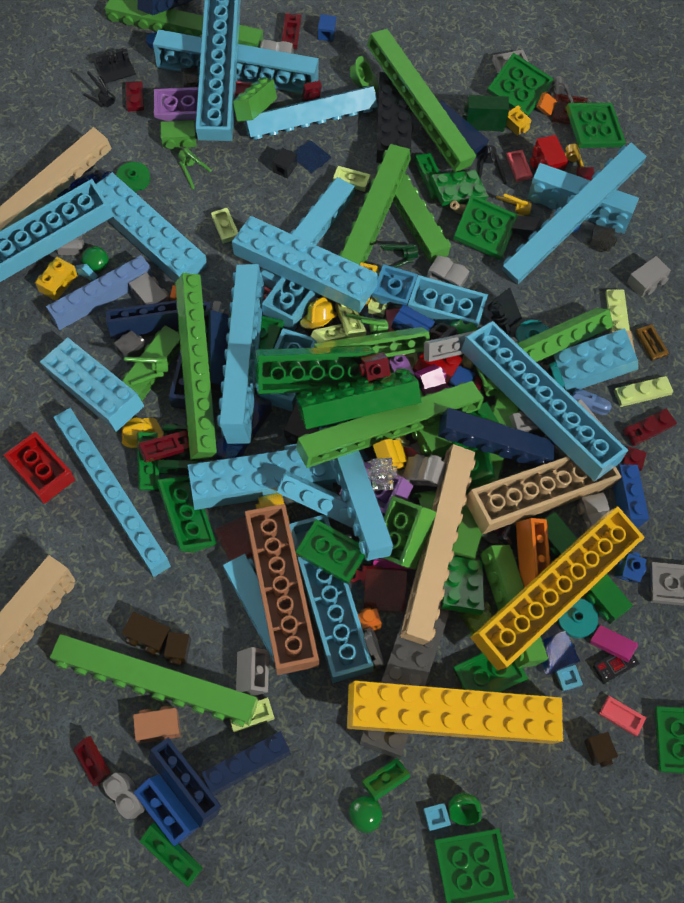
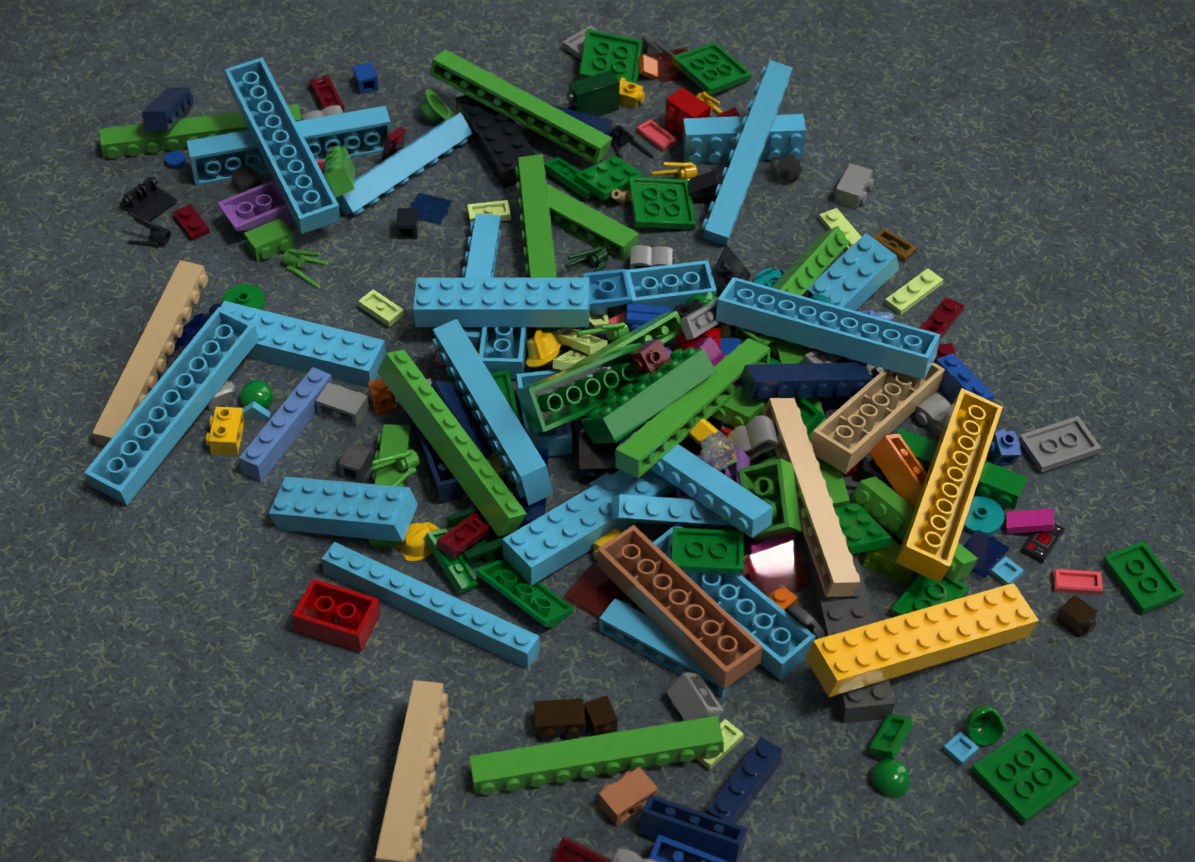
camera: 25 degrees left, 15 degrees down
dark blue brick [106,300,179,339] -> none

